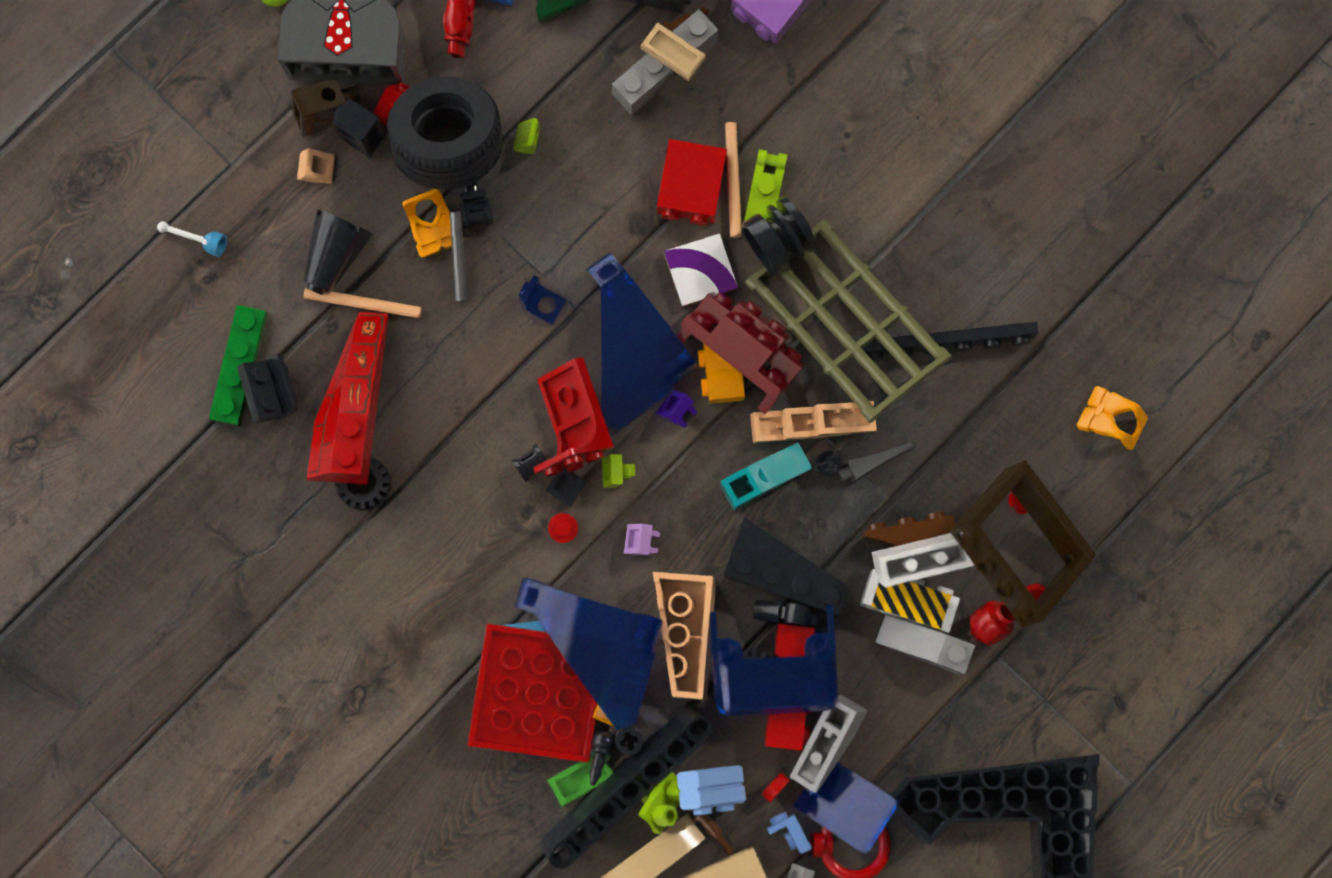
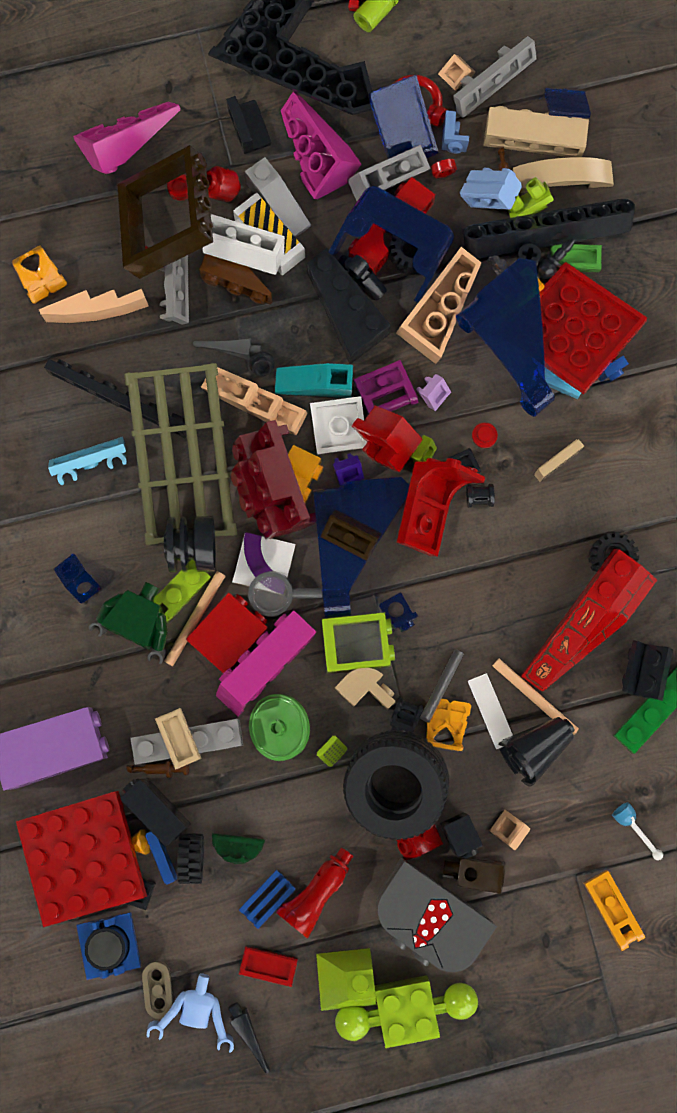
camera: 150 degrees left, 0 degrees up
none -> light nougat slope [39,289,149,323]
none -> medium azure plate [48,437,127,485]
none -> clear blue bracket [54,554,101,604]
none -> dark pink wedge [73,102,181,174]
none -> dark green torso [89,582,168,664]
none -> light grey plate [159,255,189,325]
none -> dark pink wedge [216,611,317,717]
none -> black panel [226,96,271,154]
none -> piece [248,571,323,616]
none -> bright green shield [249,694,310,761]
none -> dark pink wedge [281,91,361,199]
none -> white plate [310,396,367,455]
none -> dark brown slope [320,510,381,561]
none -> window [322,613,395,674]
none -> tan brick [335,668,395,710]
none -> red plate [352,405,423,473]
none -> magenta plate [354,360,419,415]
none -> white sticker [468,673,513,749]
none -> tan tile [534,439,584,482]
none -> light orange plate [583,870,645,951]
none -> blue plate [599,355,629,382]

